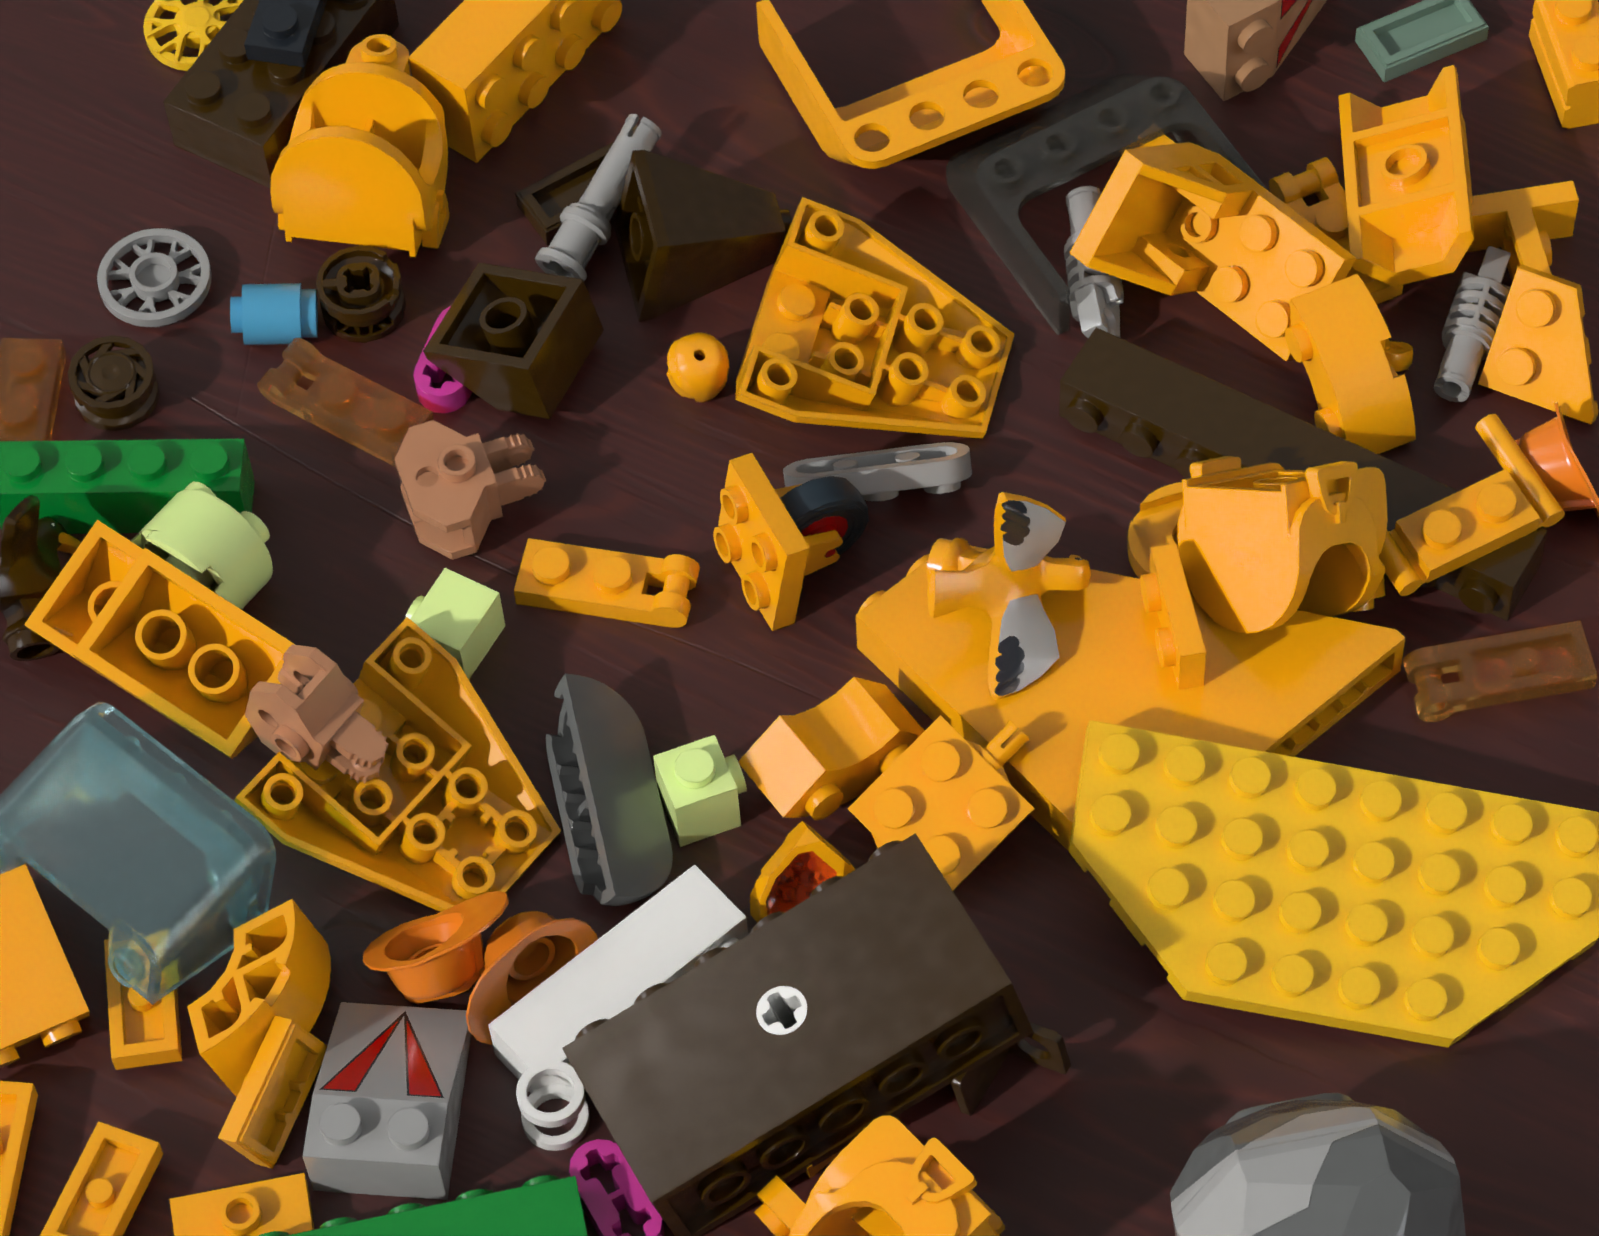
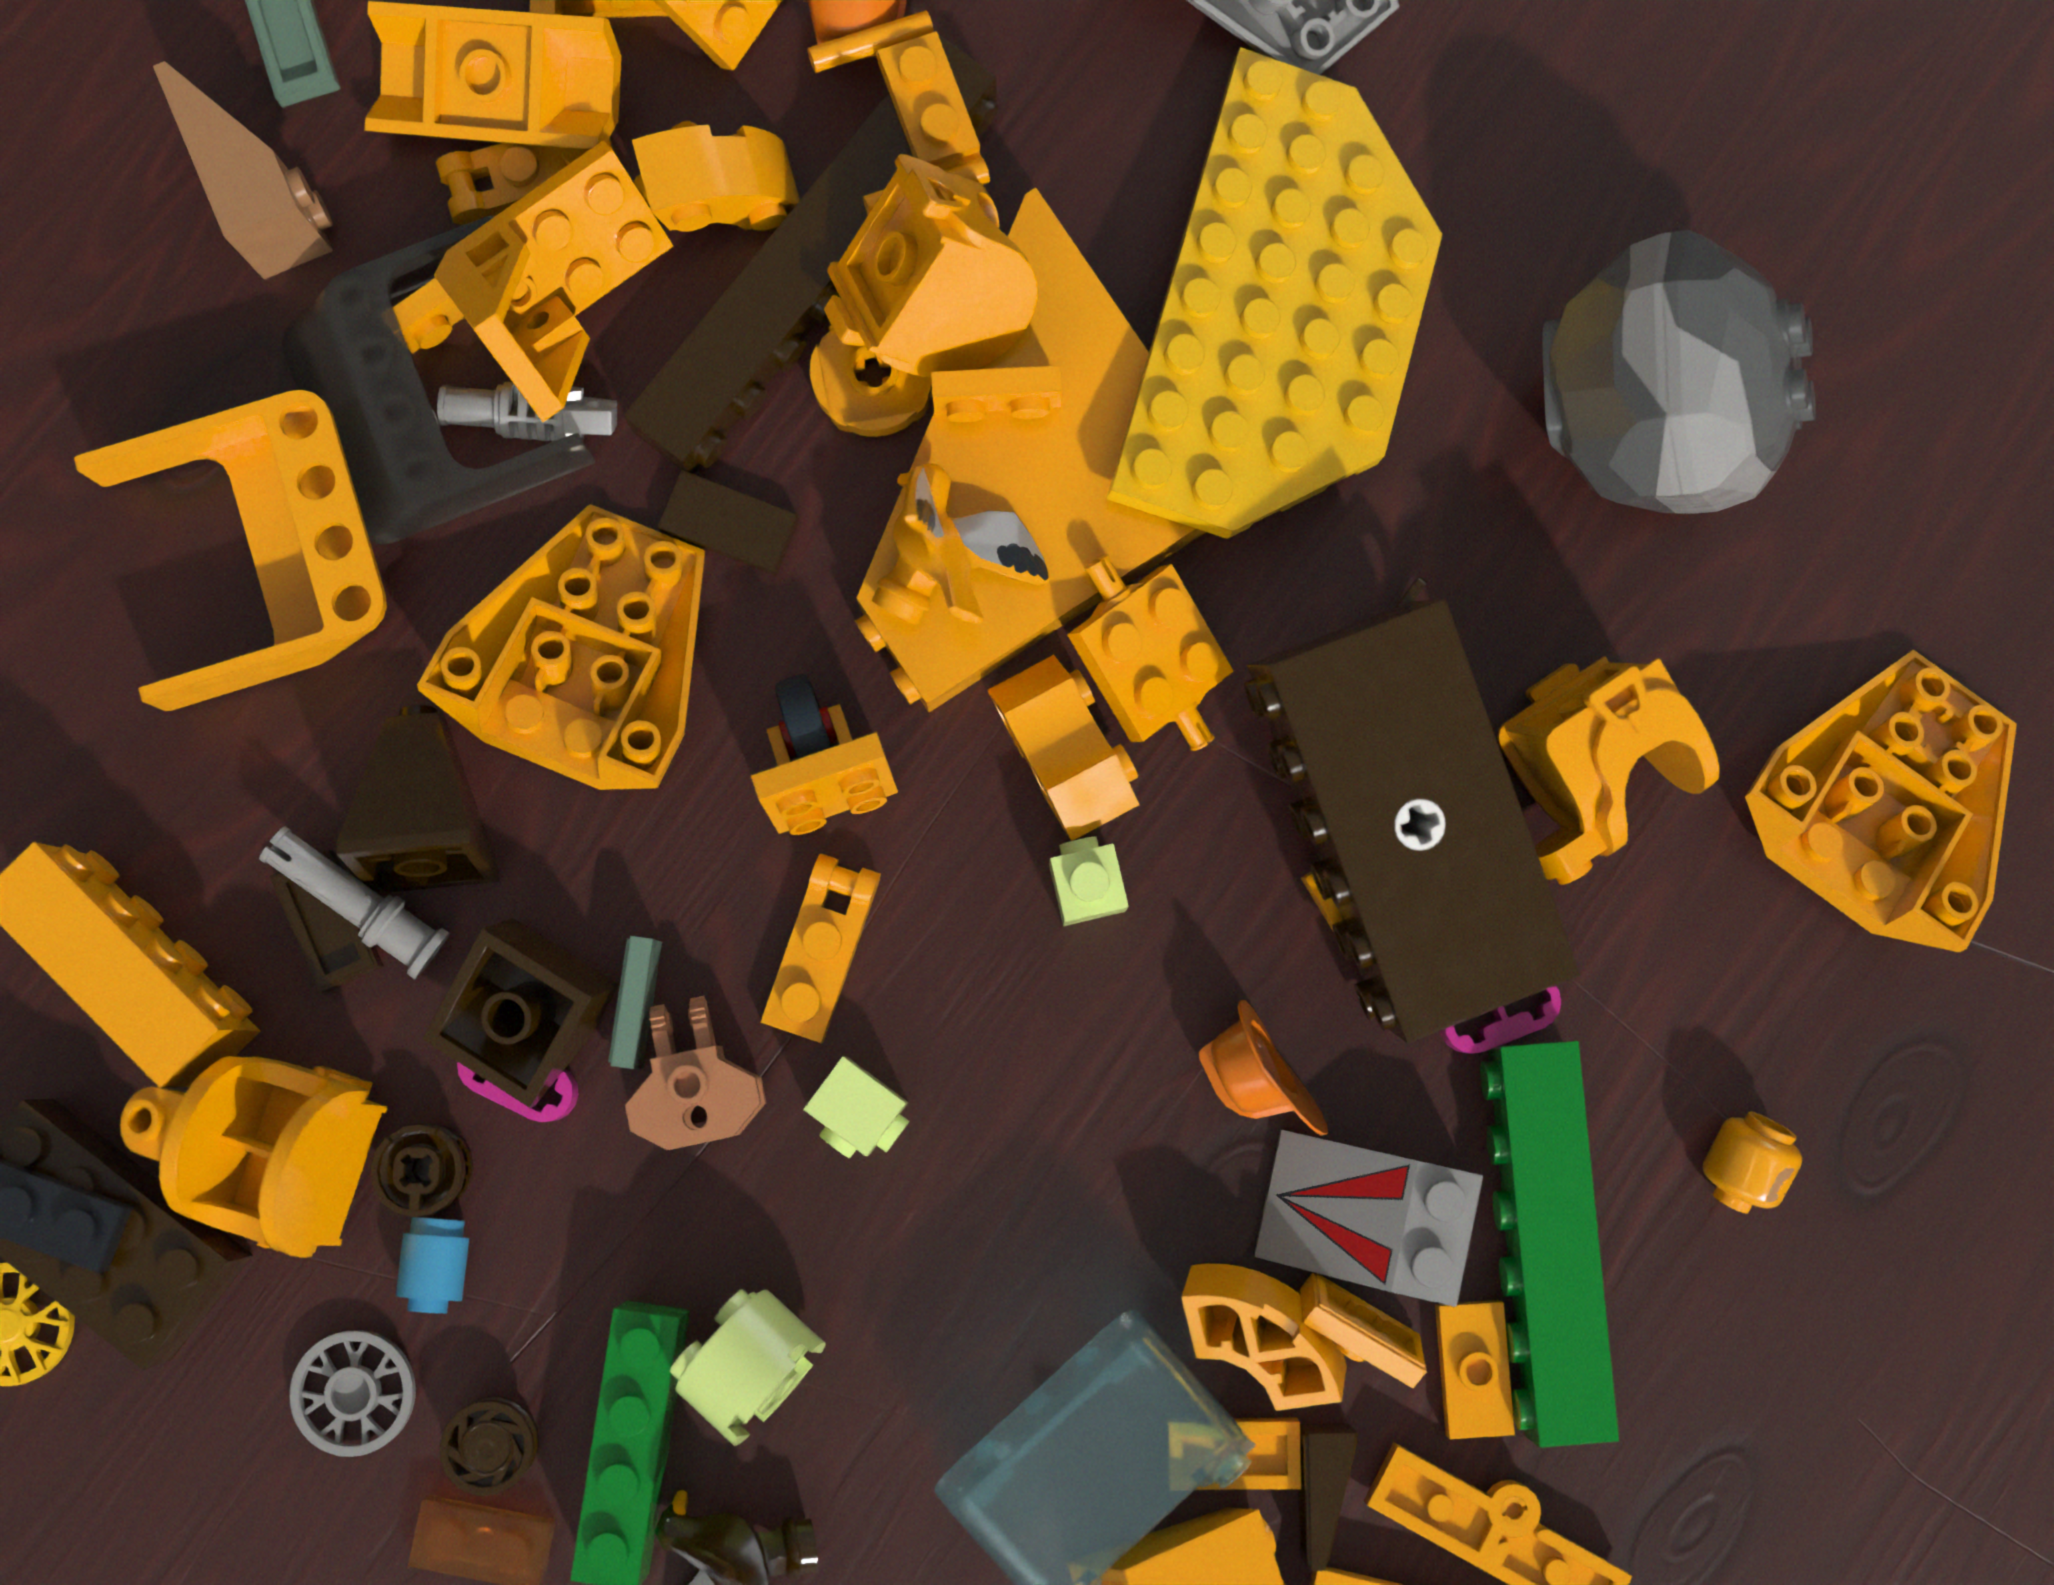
camera: 90 degrees left, 25 degrees up
light orange slope [24,520,295,759] -> none
light orange wedge [234,617,561,912] -> none
nougat hinge [245,644,389,784] -> none
clear orange plate [257,338,434,467] -> none
orange piece [363,891,509,1004] -> none
white hinge [488,865,748,1151] -> none
dark grey brick [546,673,673,906] -> none
light orange piece [667,332,730,403] -> none
rock [750,821,856,923] -> none
light grey plate [783,442,972,501] -> none
clear orange plate [1403,620,1598,722] -> none
light grey hinge [1434,246,1511,402] -> none
none -> sand green tile [608,936,662,1069]
none -> dark brown tile [658,469,800,576]
none -> dark brown slope [1298,1423,1358,1571]

